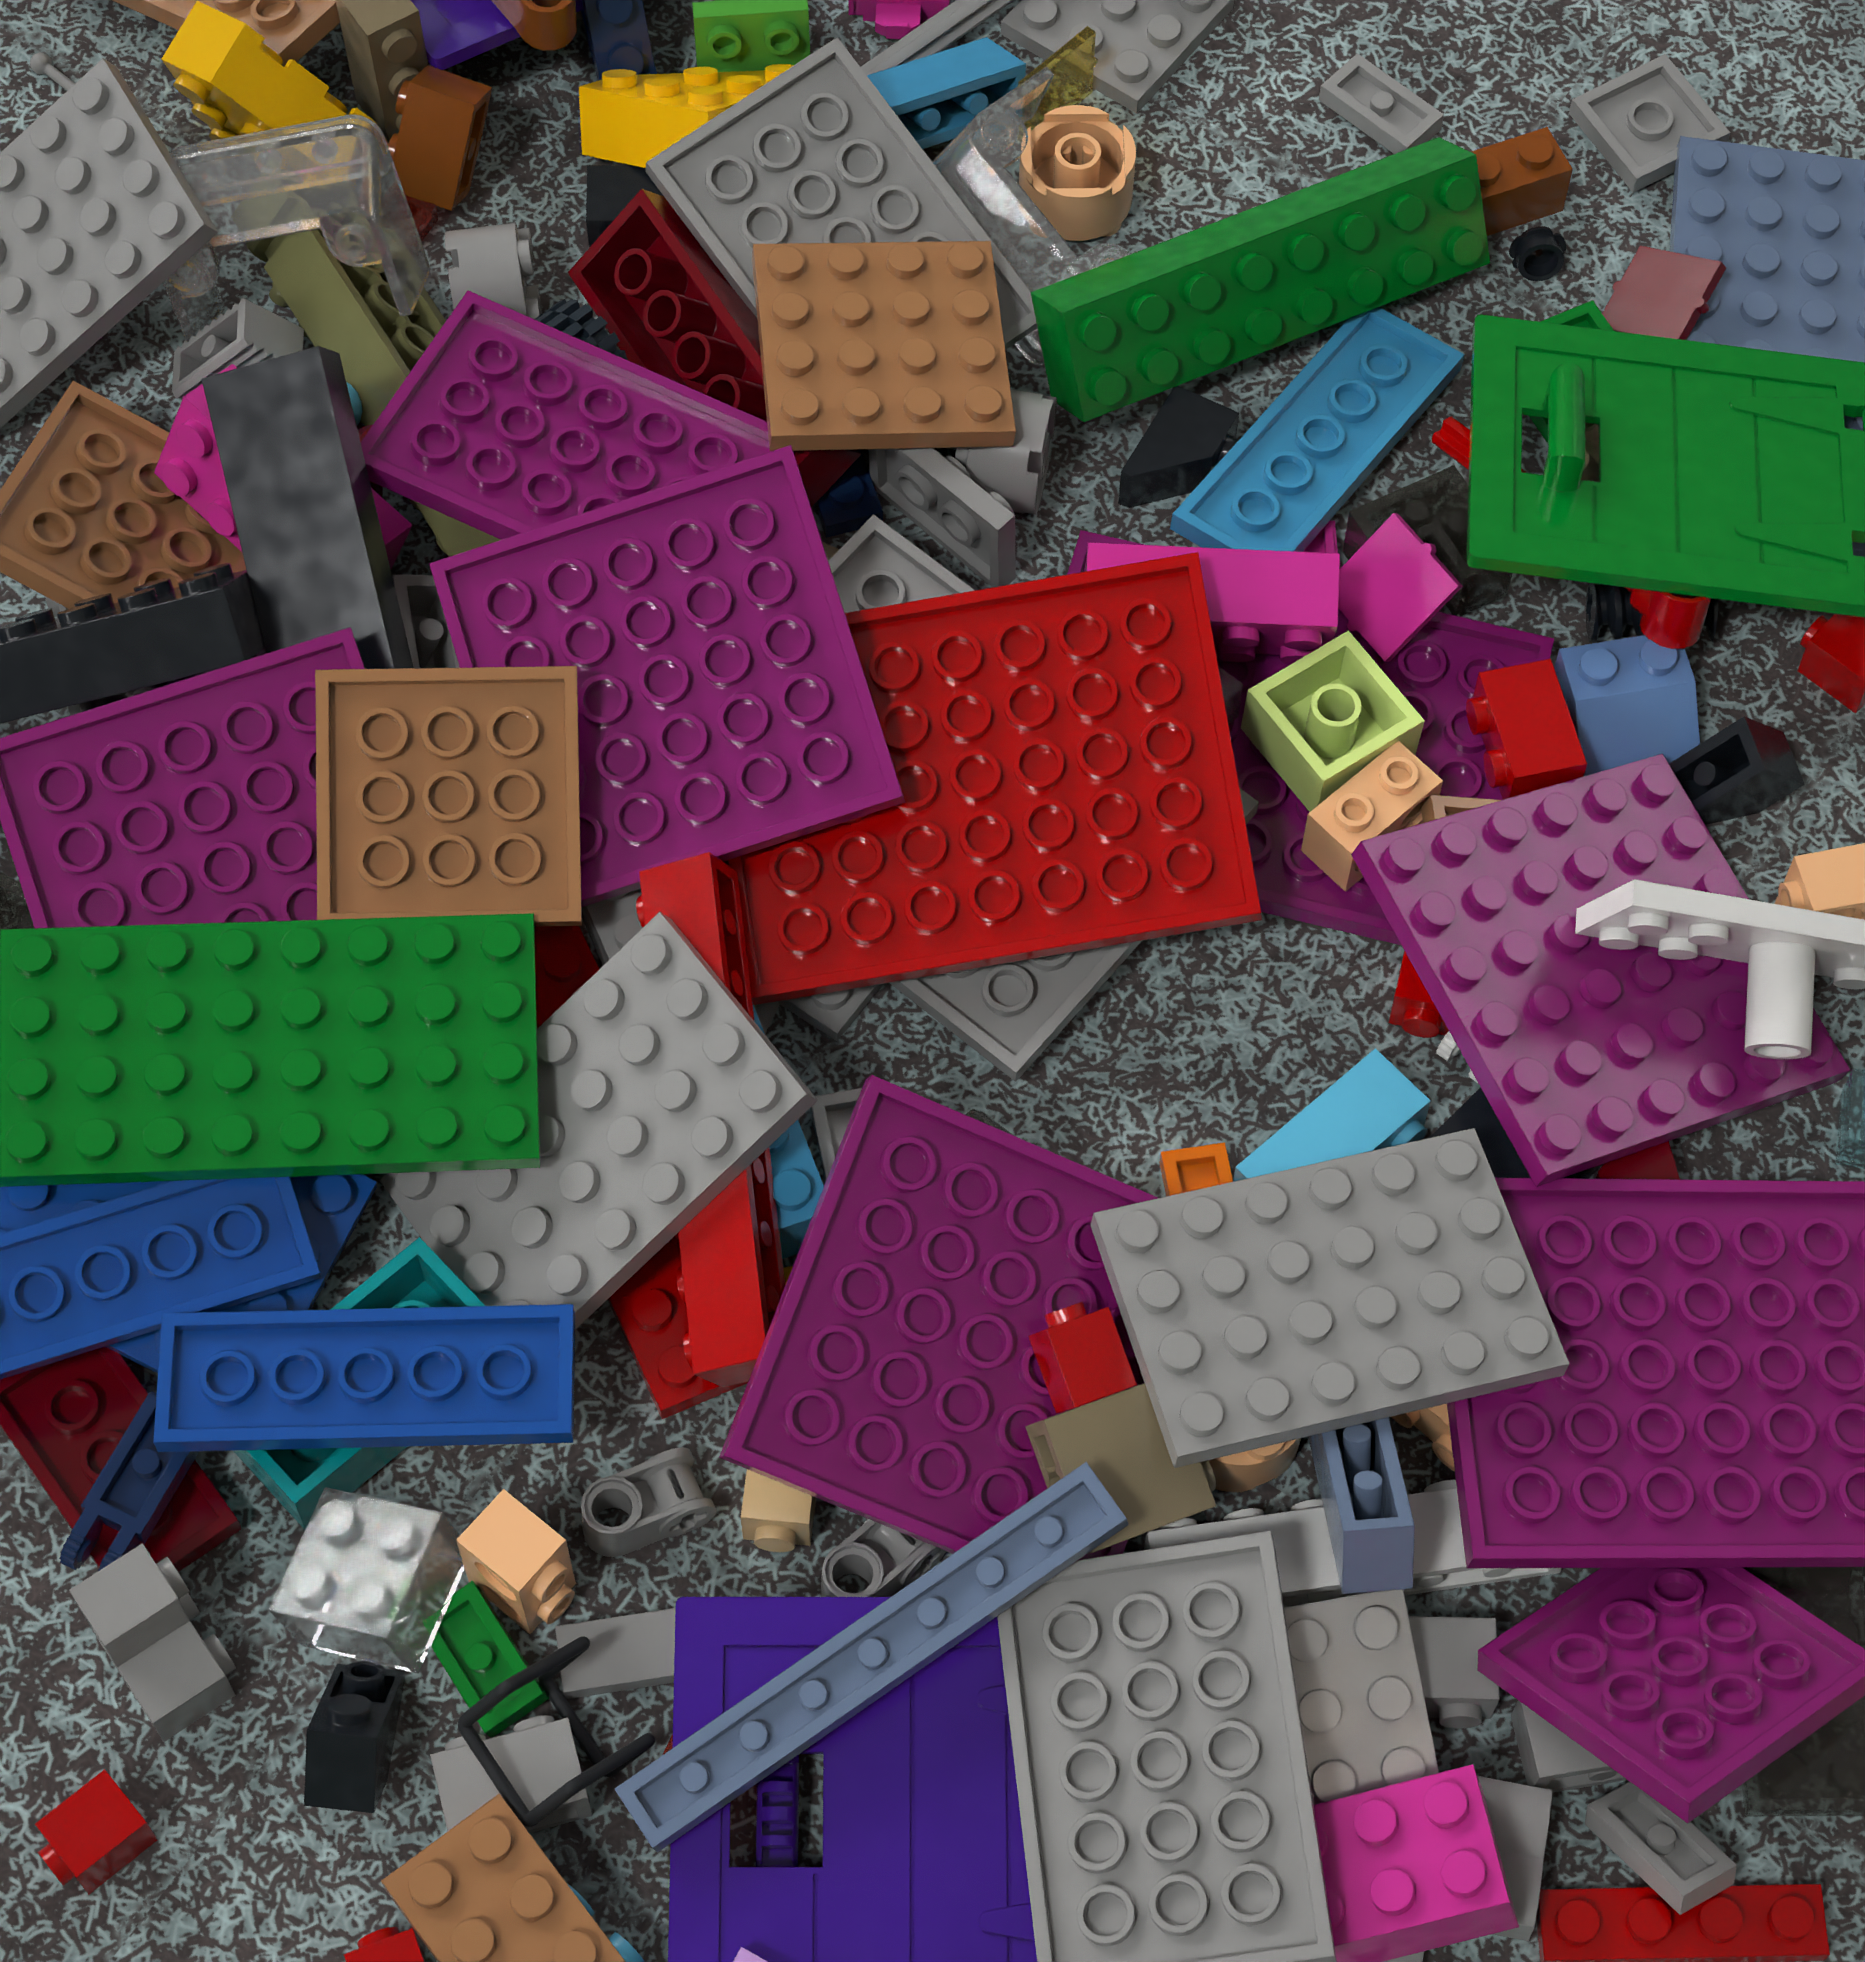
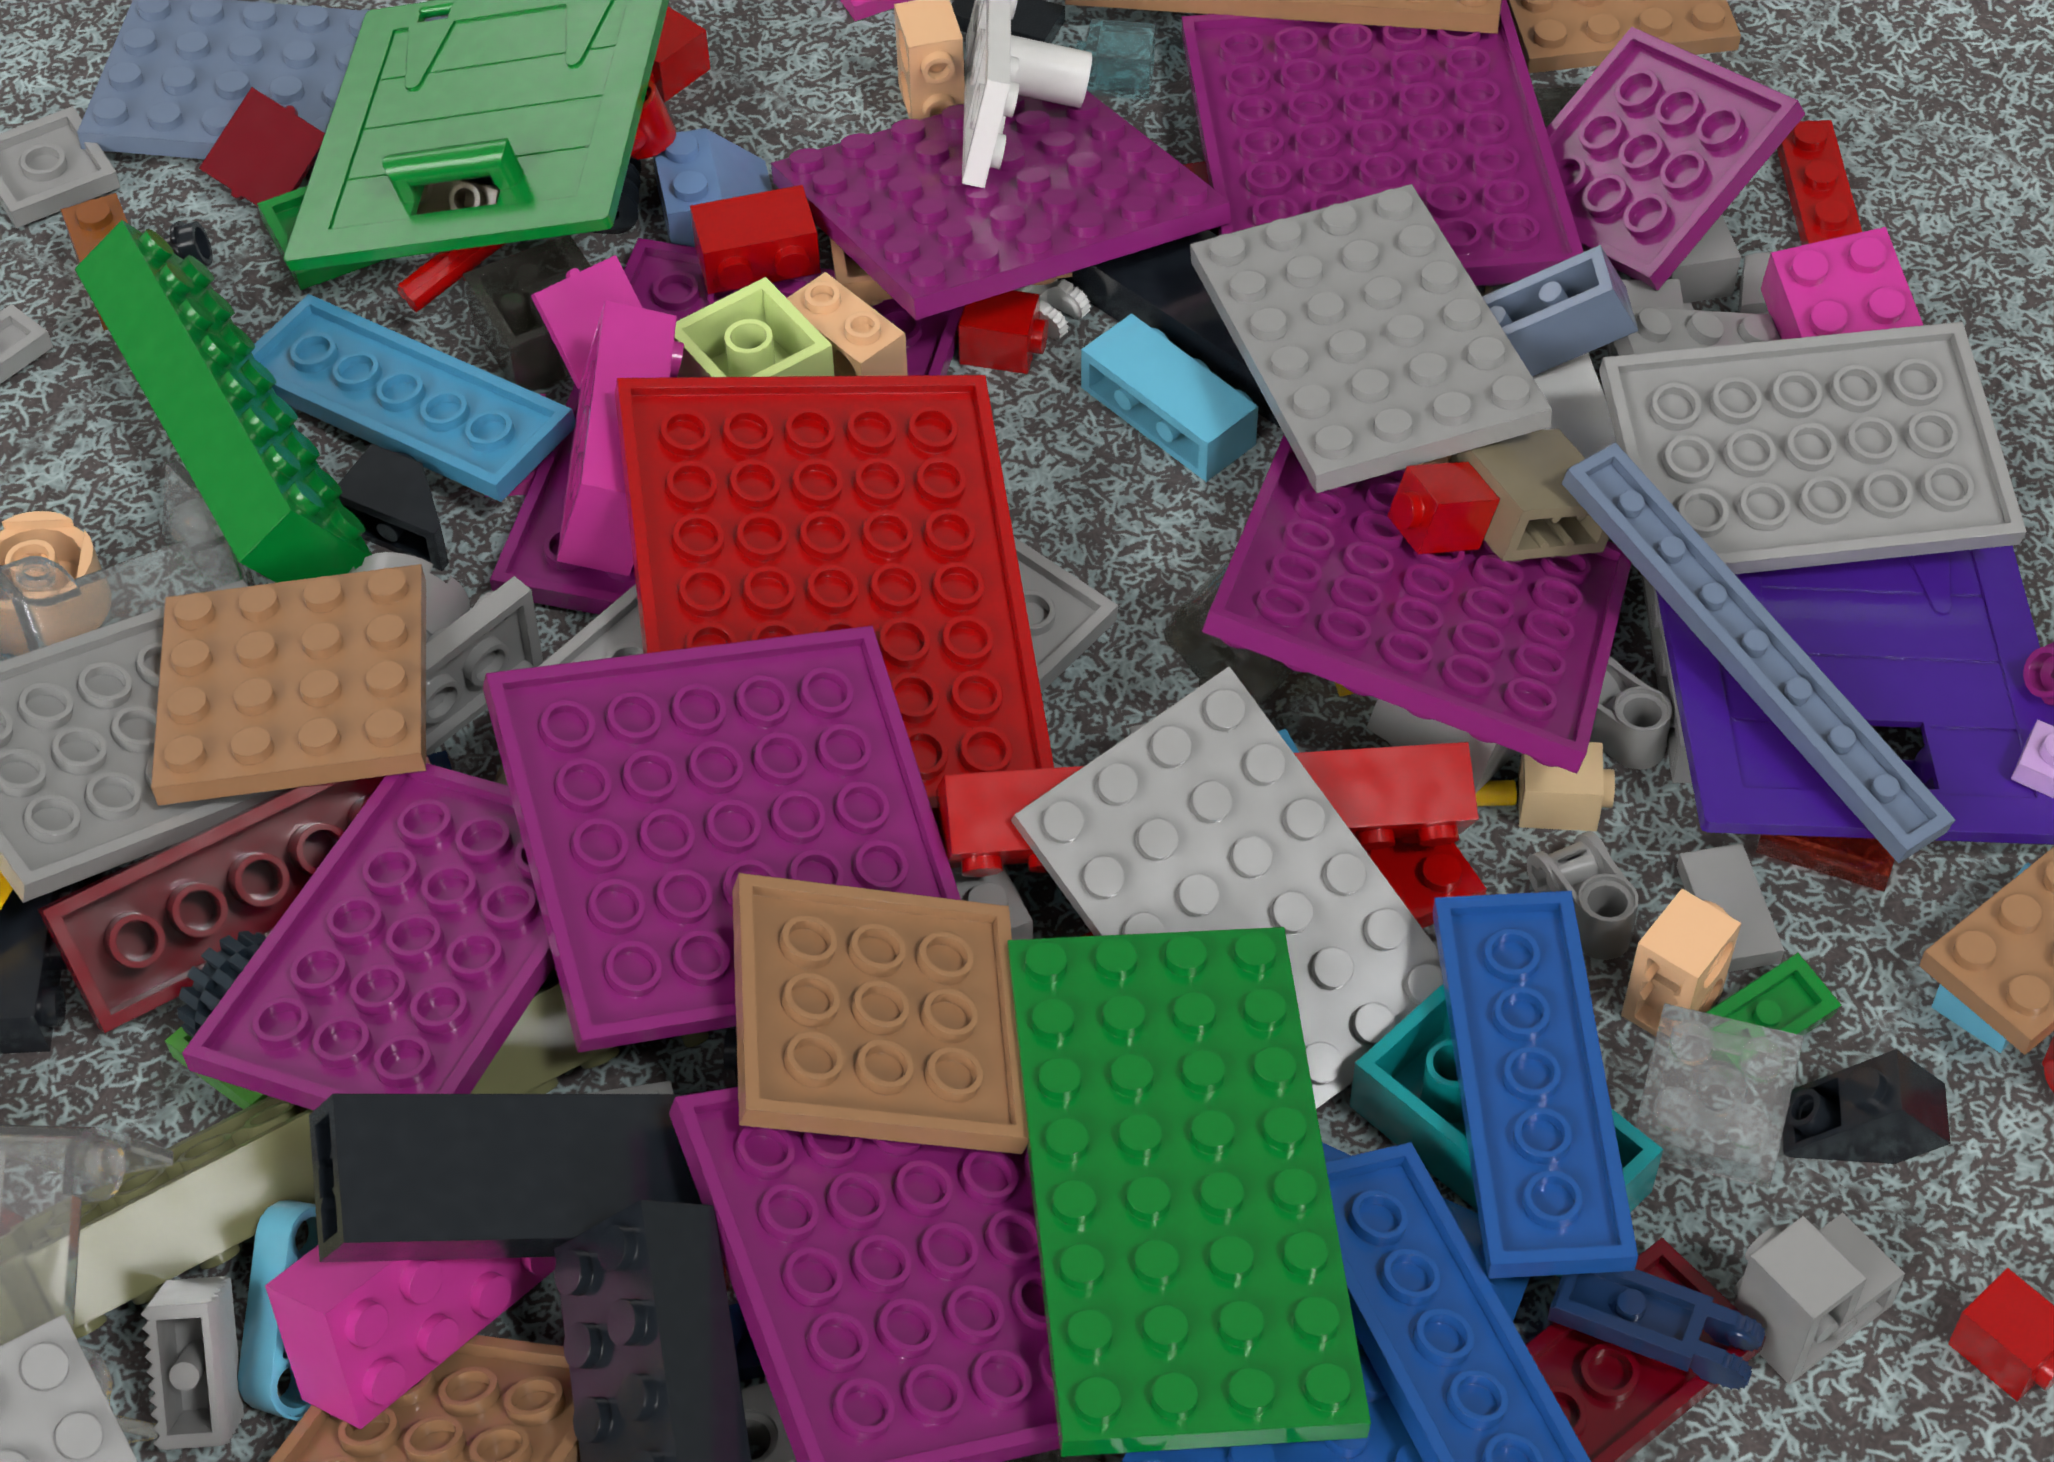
camera: 90 degrees left, 10 degrees down
light grey brick [430,1715,592,1833] -> none
light grey brick [445,222,542,319] -> none
black piece [458,1636,655,1827] -> none
orange plate [1159,1142,1233,1197] -> none
light grey plate [1585,1782,1737,1915] -> none
black slope [1669,716,1805,825] -> none

